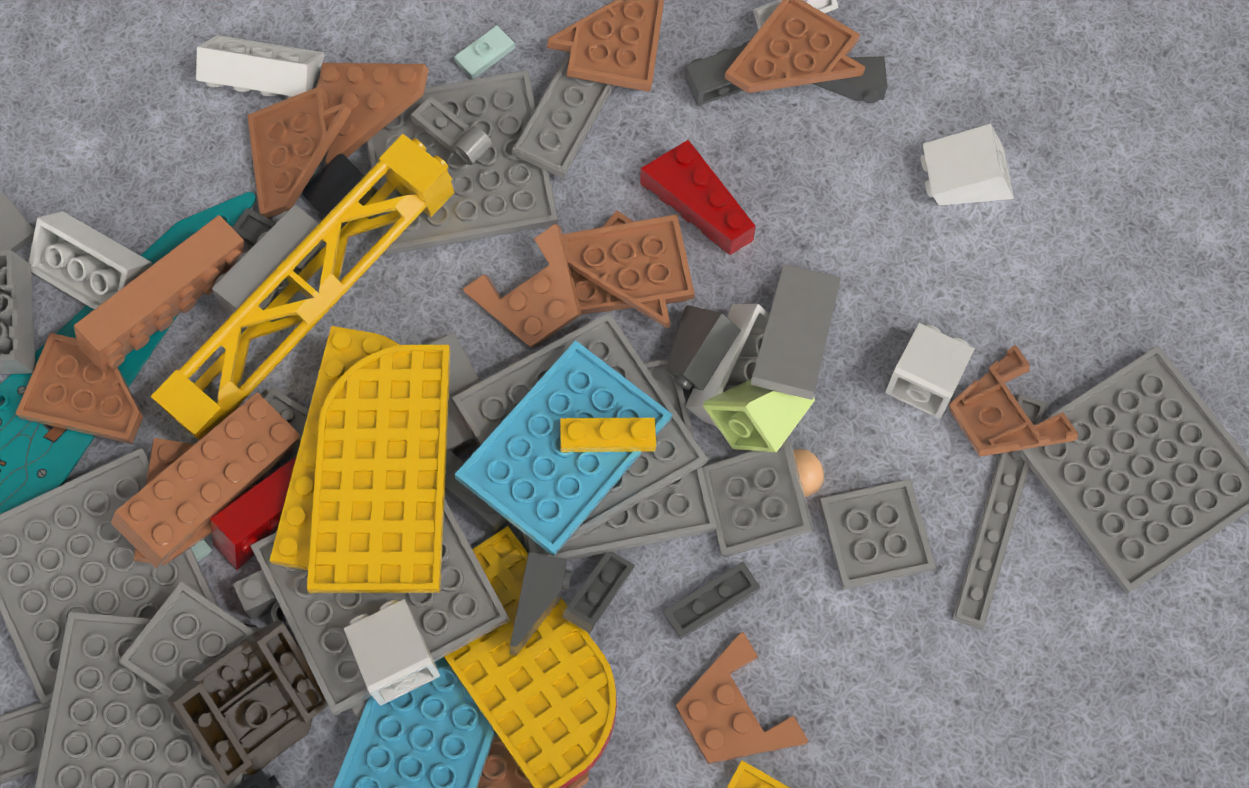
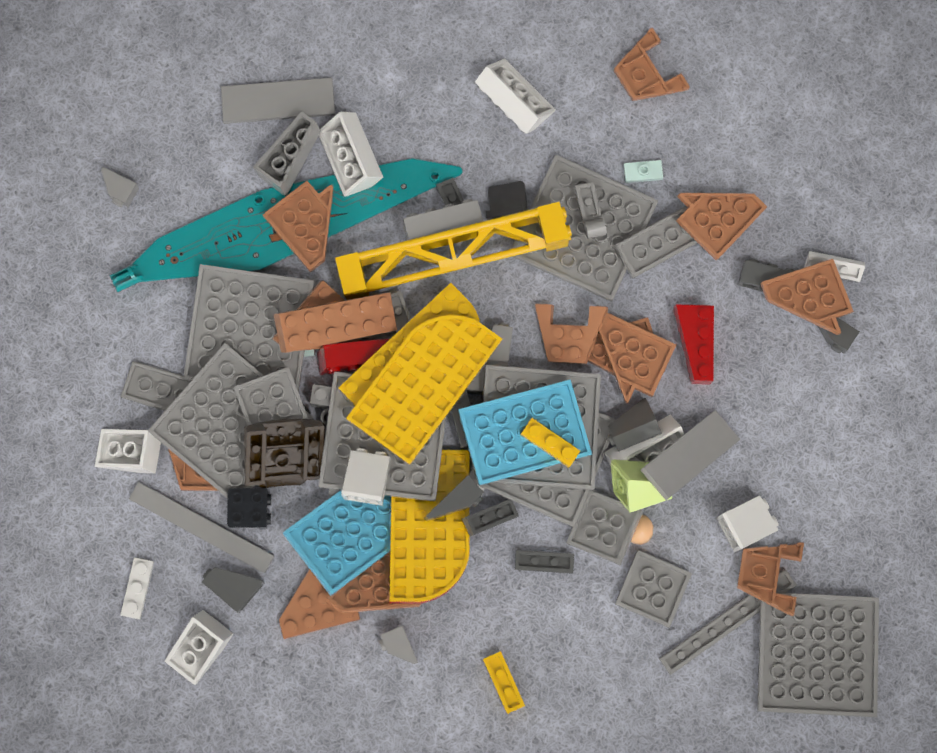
camera: 30 degrees right, 10 degrees up
nougat brick [74,215,244,373] -> none
nougat wing [247,86,352,219] -> none
nougat wing [317,63,429,165] -> none
nougat wing [675,632,809,764] -> none
white slope [921,124,1014,205] -> none

